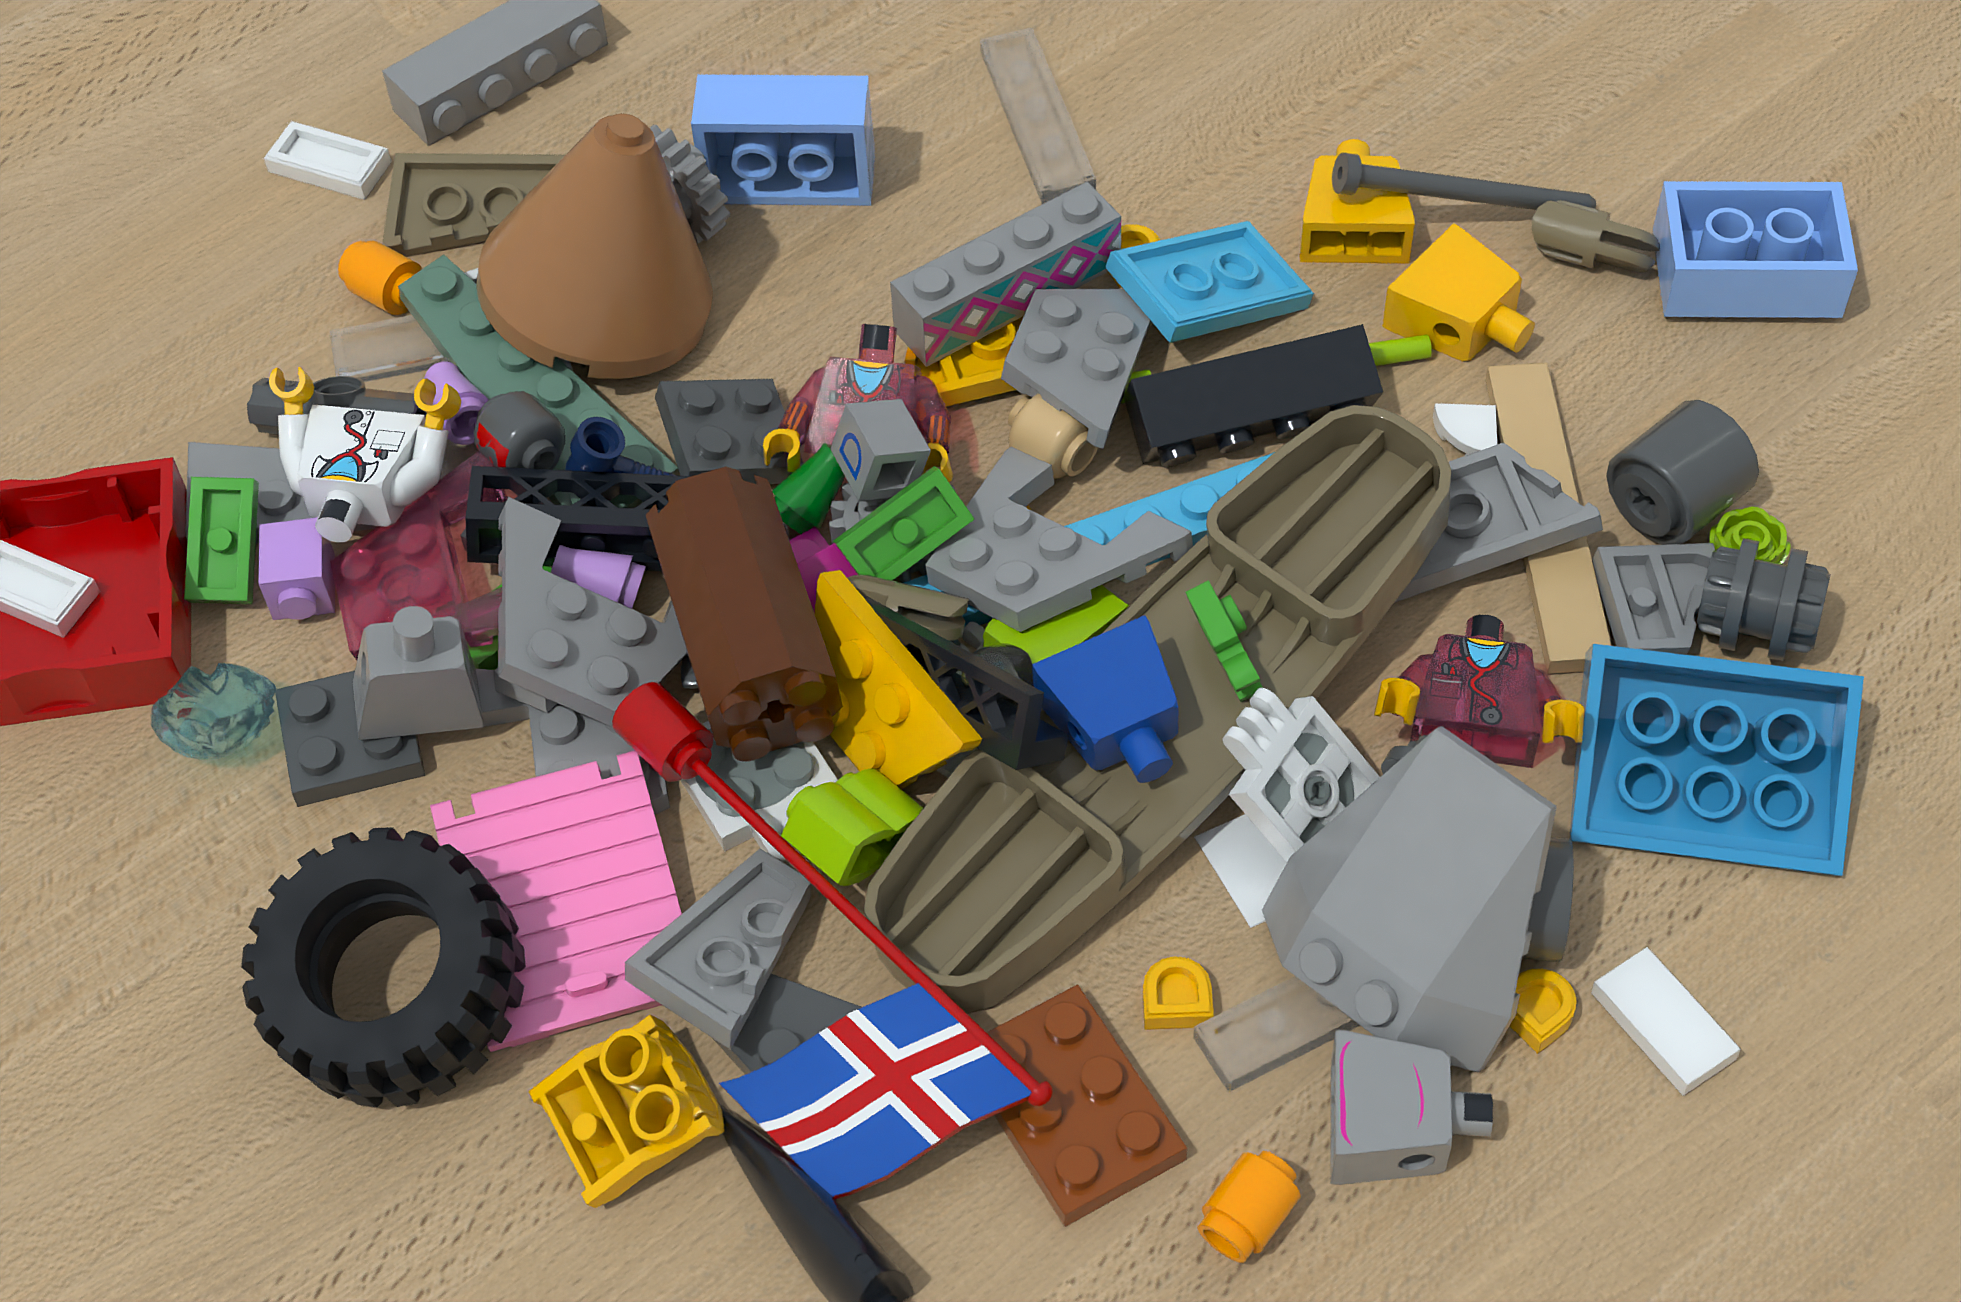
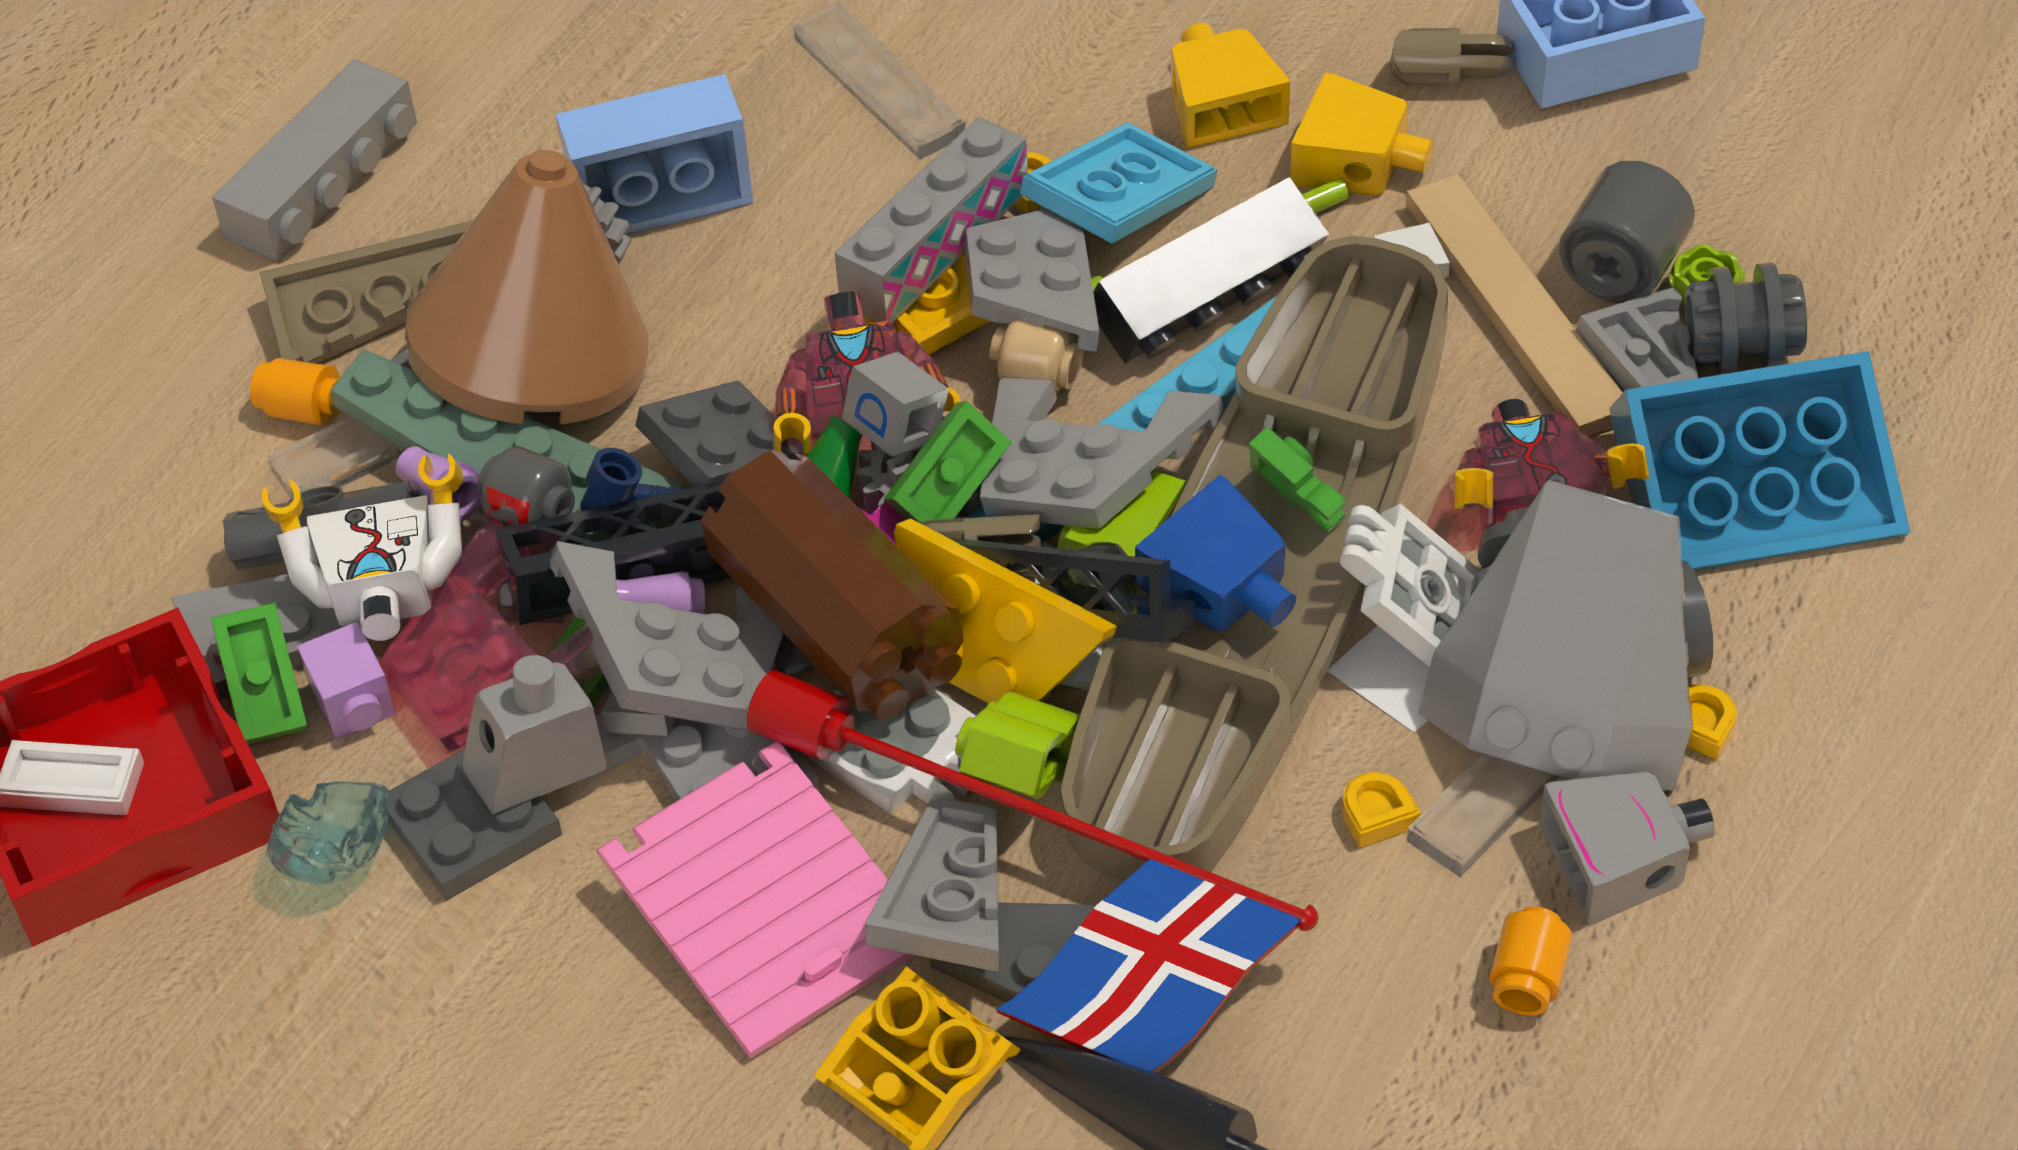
camera: 20 degrees left, 5 degrees down
black tyre [241,827,526,1108] -> none
white tile [264,121,391,200] -> none
dark orange plate [987,984,1187,1227] -> none
dark grey bar [1332,152,1596,210] -> none
light grey wing [1394,442,1603,603] -> none
white tile [1591,947,1741,1096] -> none

